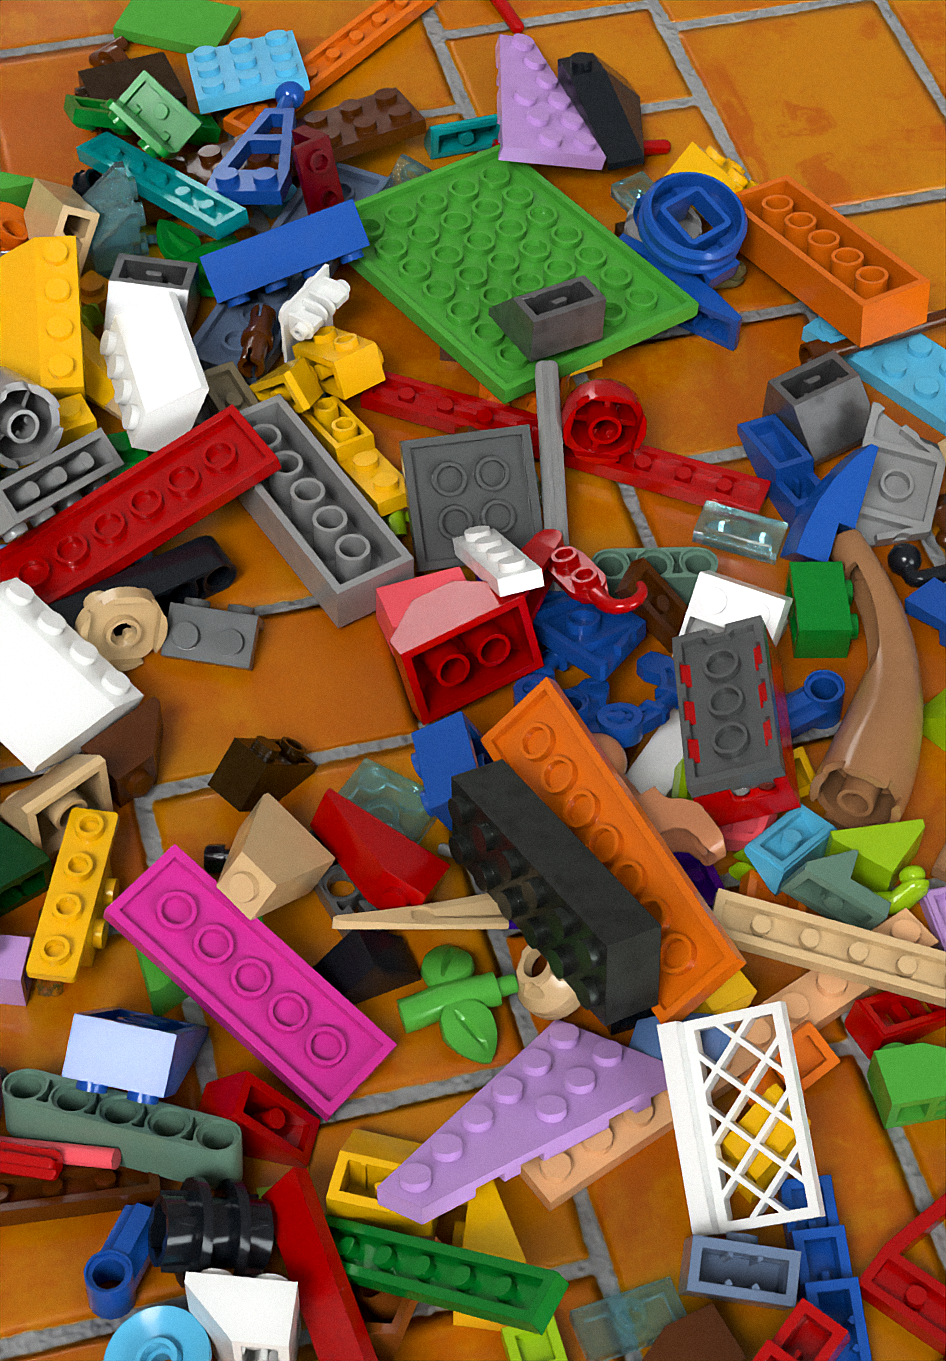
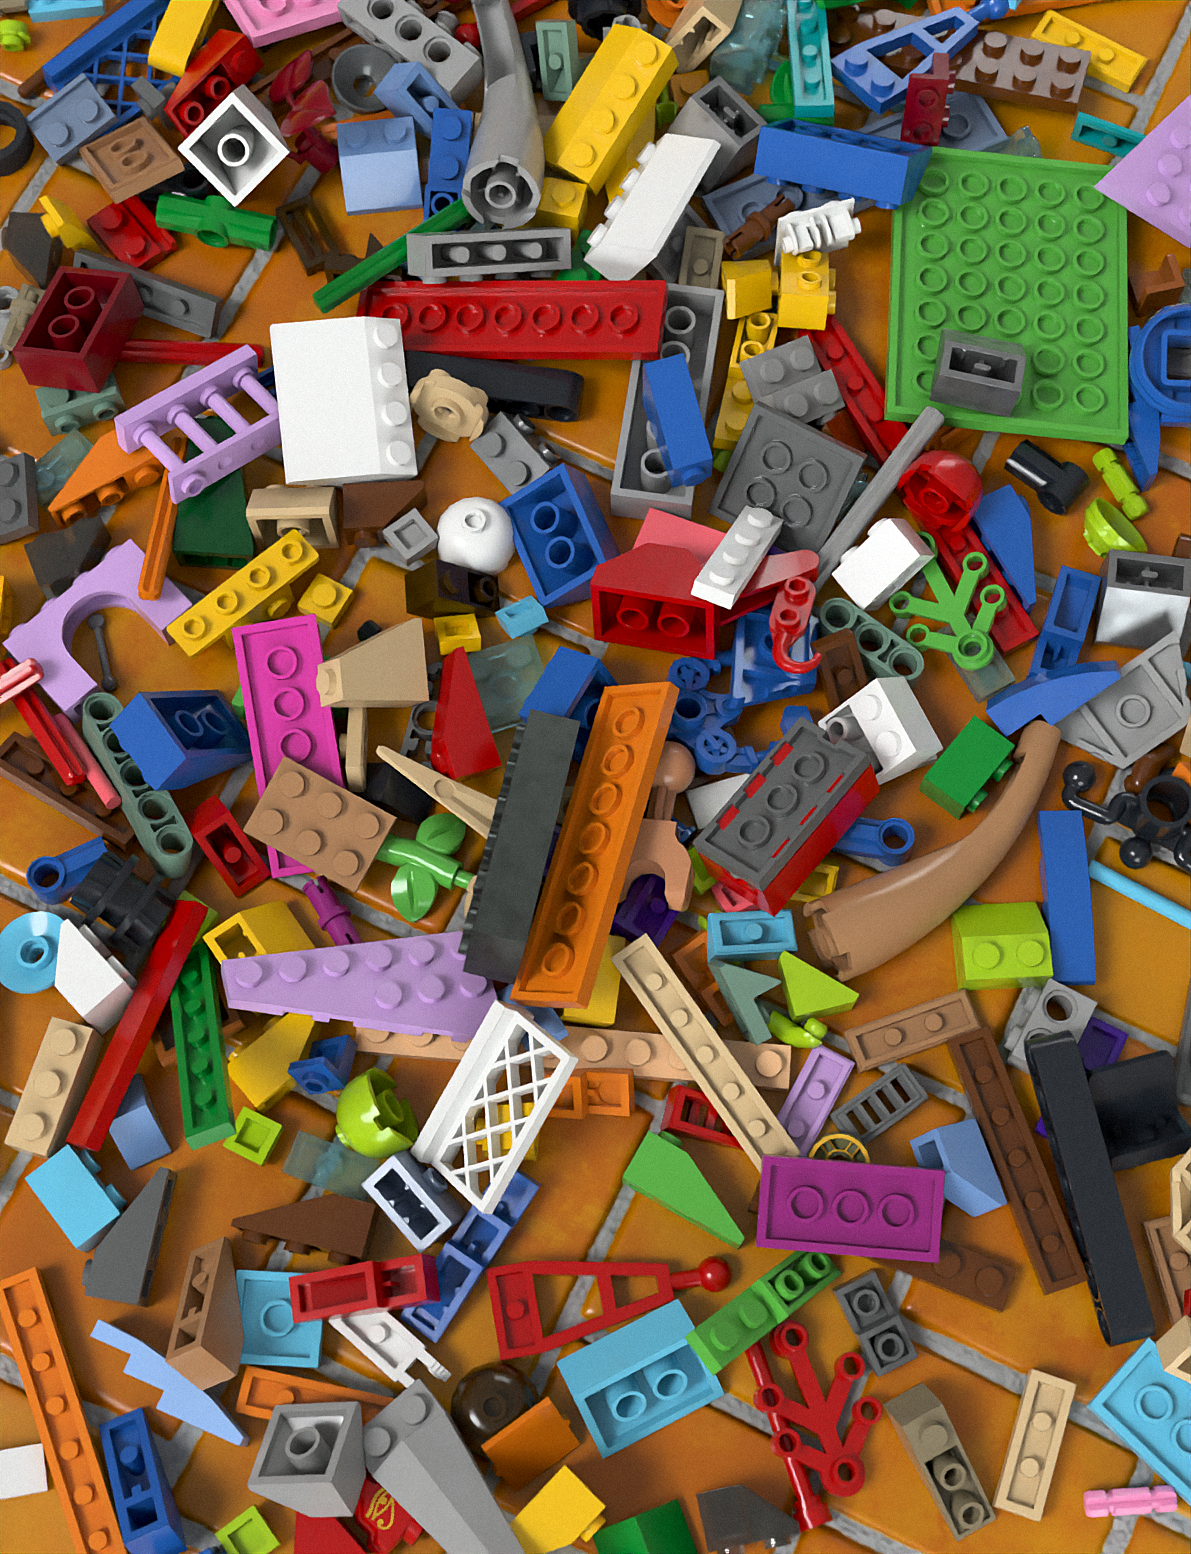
camera: 45 degrees right, 20 degrees up
none -> medium nougat plate [243,756,398,893]
none -> blue bracket [288,1035,358,1095]
none -> yellow plate [297,572,355,630]
none -> magenta pin [302,875,365,946]
none -> lime cylinder [335,1067,419,1159]
none -> tan plate [339,707,369,792]
none -> light grey tile [382,508,439,567]
none -> yellow plate [434,613,481,655]
none -> white cylinder [436,497,516,576]
none -> medium azure plate [495,595,549,639]
none -> blue slope [498,463,620,609]
none -> blue slope [642,353,713,488]
none -> light grey plate [739,335,845,427]
none -> white brick [832,518,935,611]
none -> bright green plant [889,531,1007,671]
none -> blue slope [969,484,1036,616]
none -> black piece [1004,439,1090,515]
none -> yellow tile [1030,9,1148,94]
none -> lime piece [1083,497,1148,559]
none -> lime axle [1092,447,1149,521]
none -> dark orange panel [1127,254,1185,318]

